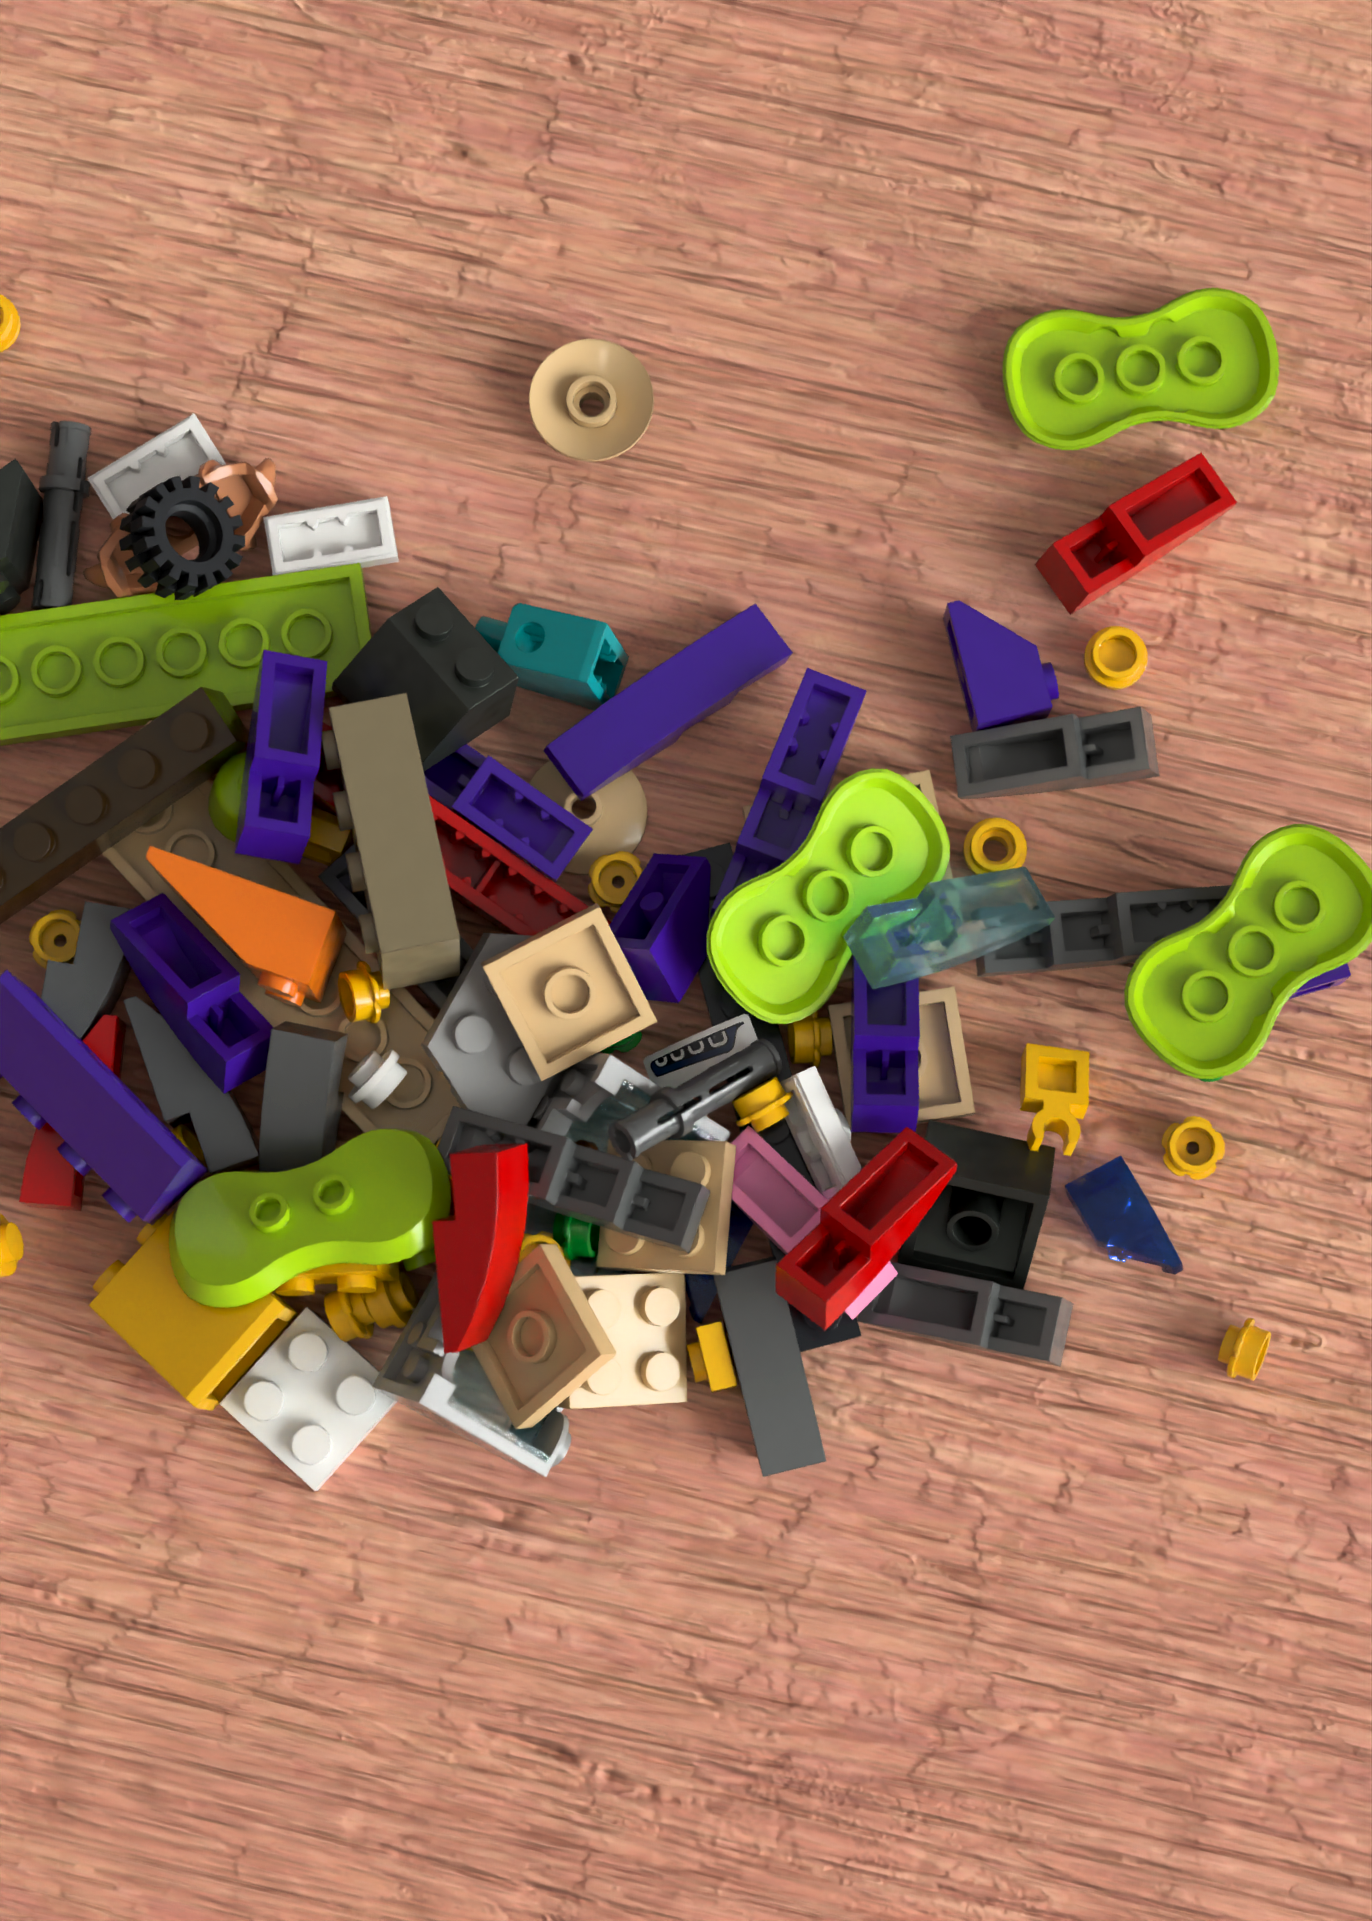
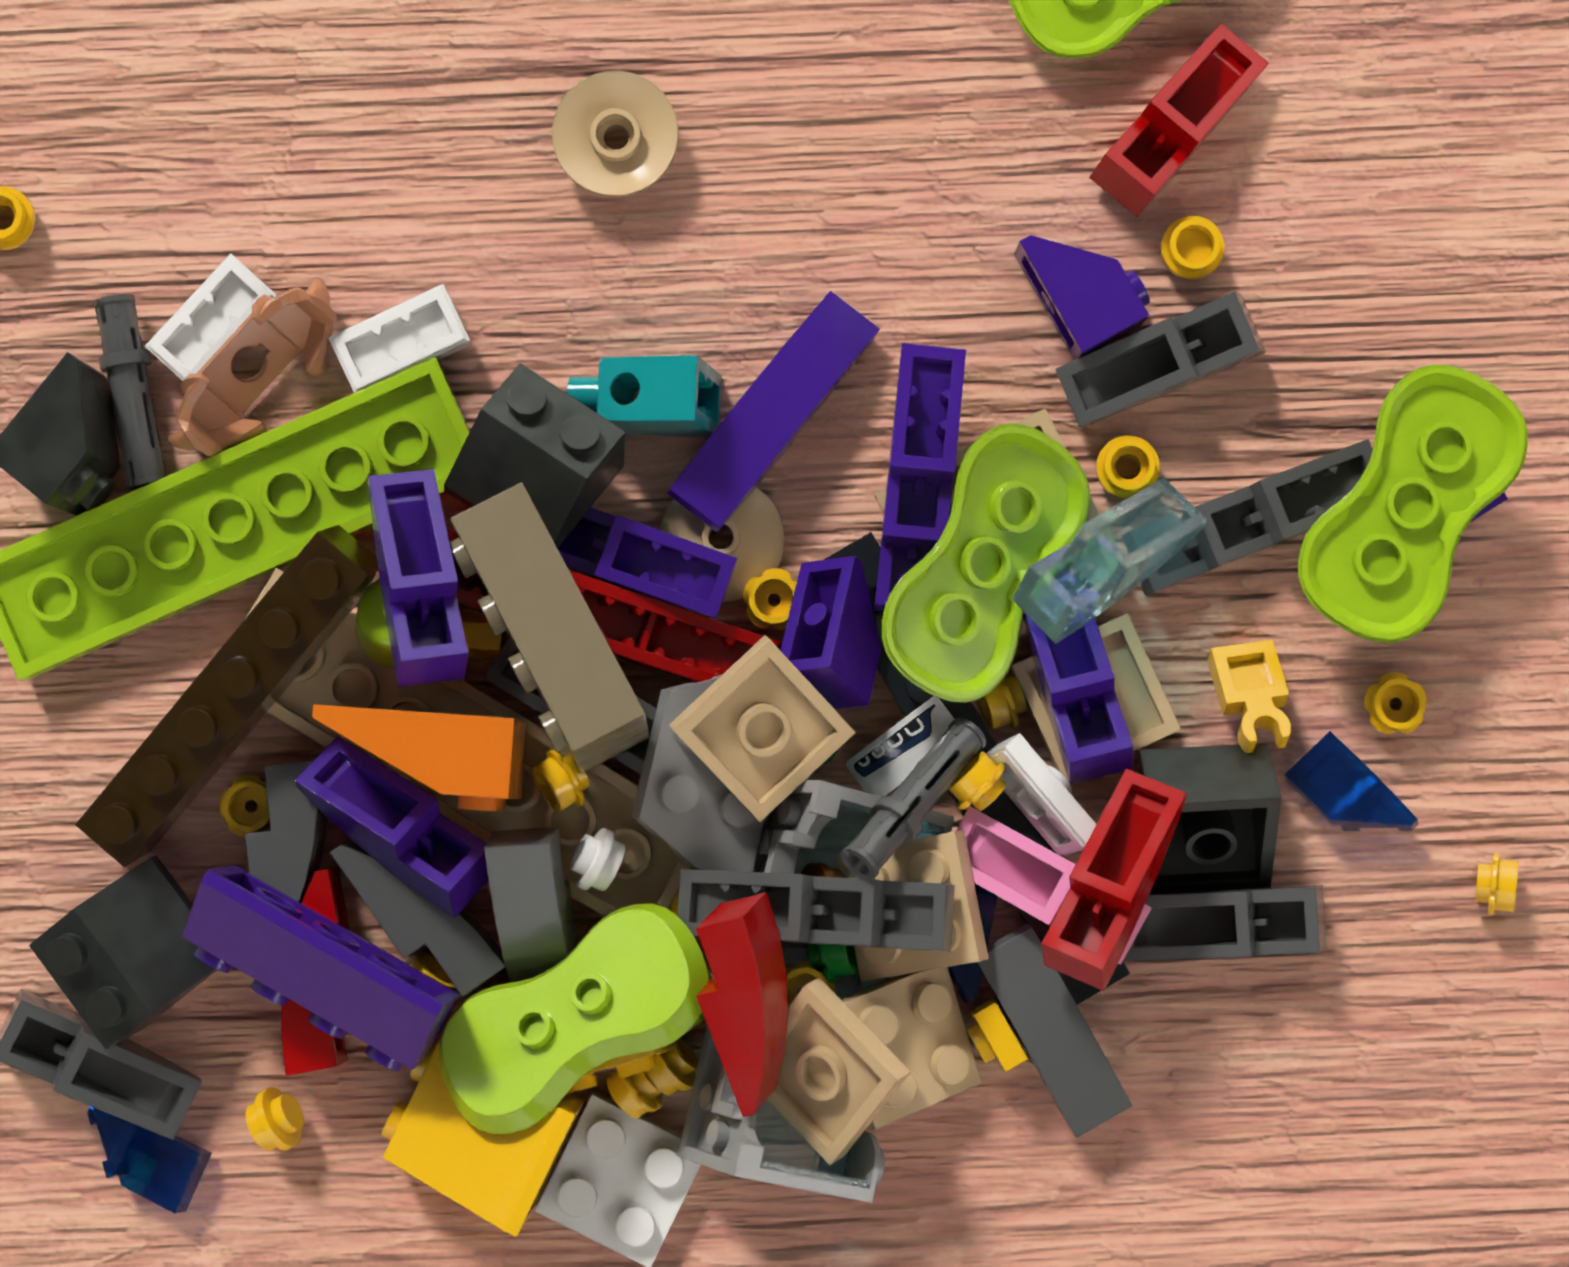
camera: 15 degrees left, 5 degrees up
black tyre [119,476,245,600] -> none

